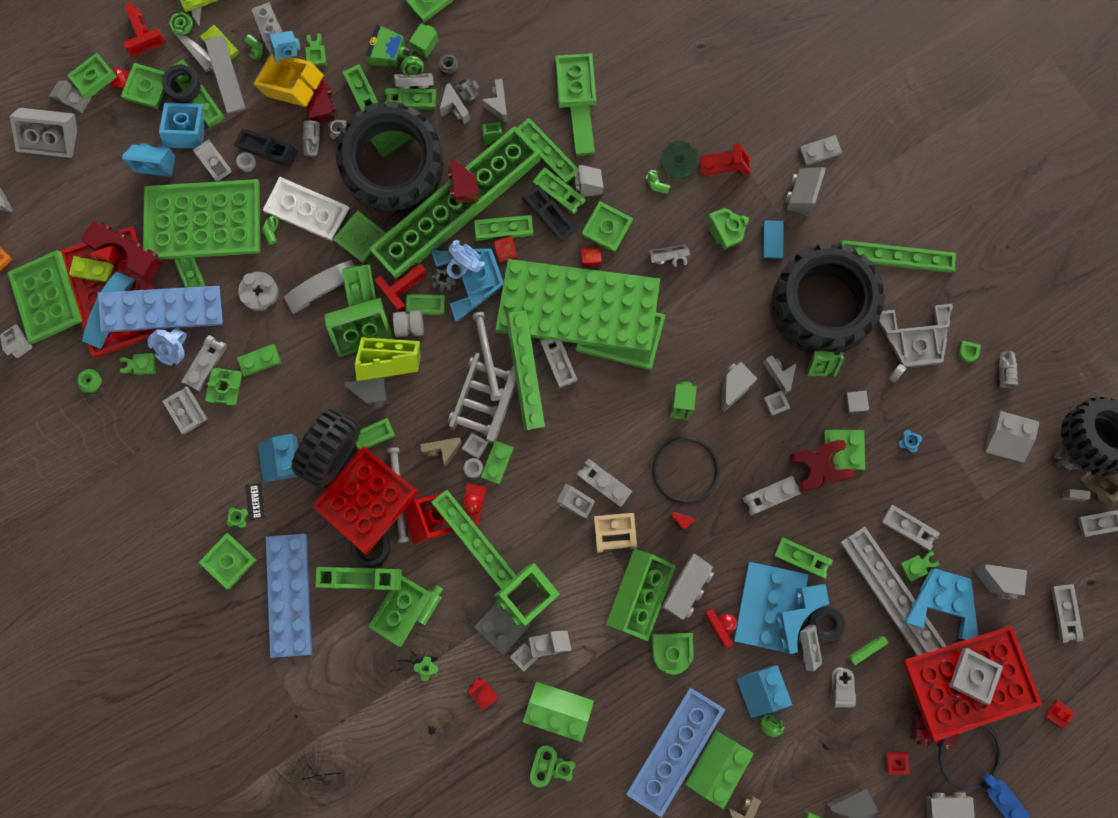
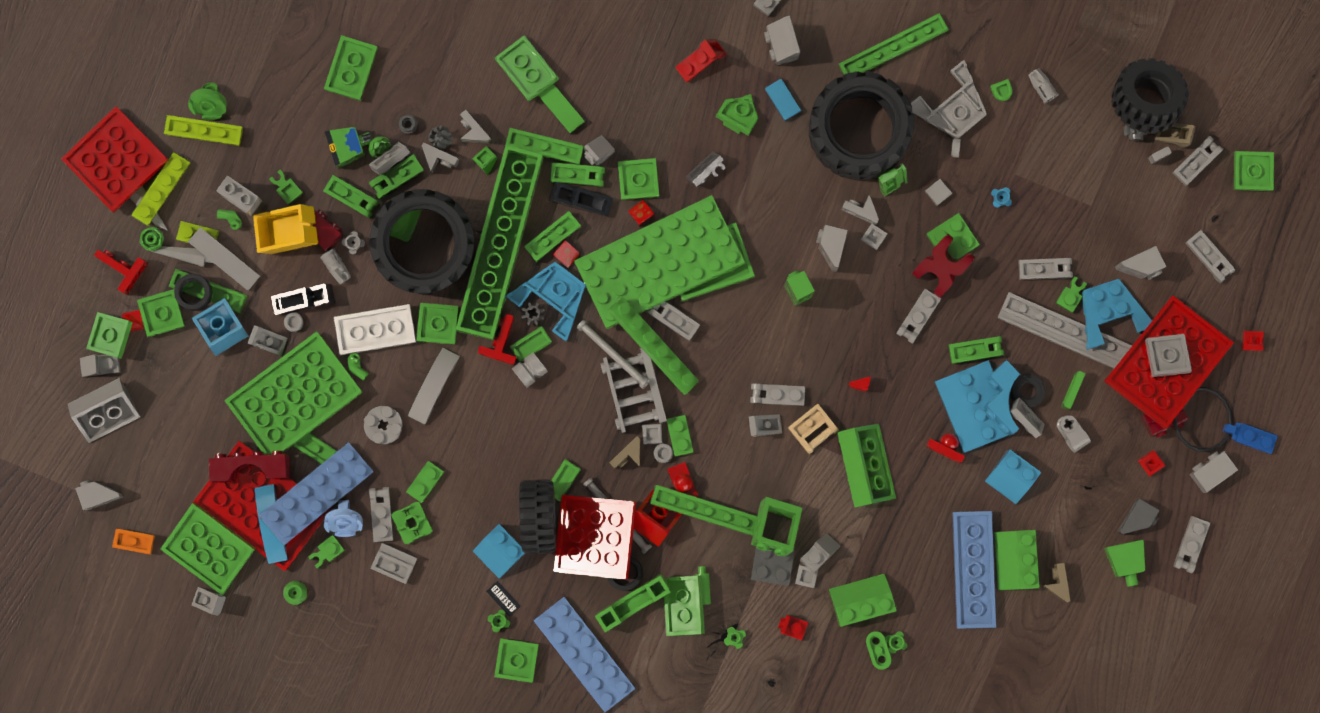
camera: 35 degrees left, 5 degrees up
lime plate [69,256,114,283] -> none
red slope [90,246,119,265] -> none
dark azure slope [122,143,175,177] -> none
dark azure brick [269,31,300,62] -> none
bright green slope [325,298,394,358] -> none
bright green plate [342,264,376,307] -> none
dark grey slope [344,378,389,409] -> none
lime wedge [355,337,421,381] -> none
bright green brick [409,23,439,58] -> none
light blue tile [447,240,485,279] -> none
dark red slope [448,160,479,204] -> none
bright green arm [646,170,670,194] -> none
black piece [652,437,720,504] -> none
bright green tile [652,633,693,675] -> none
clear green plate [661,141,699,179] -> none
light grey slope [661,554,714,620] -> none
bright green plate [760,714,785,737] -> none
light grey slope [984,411,1039,463] -> none

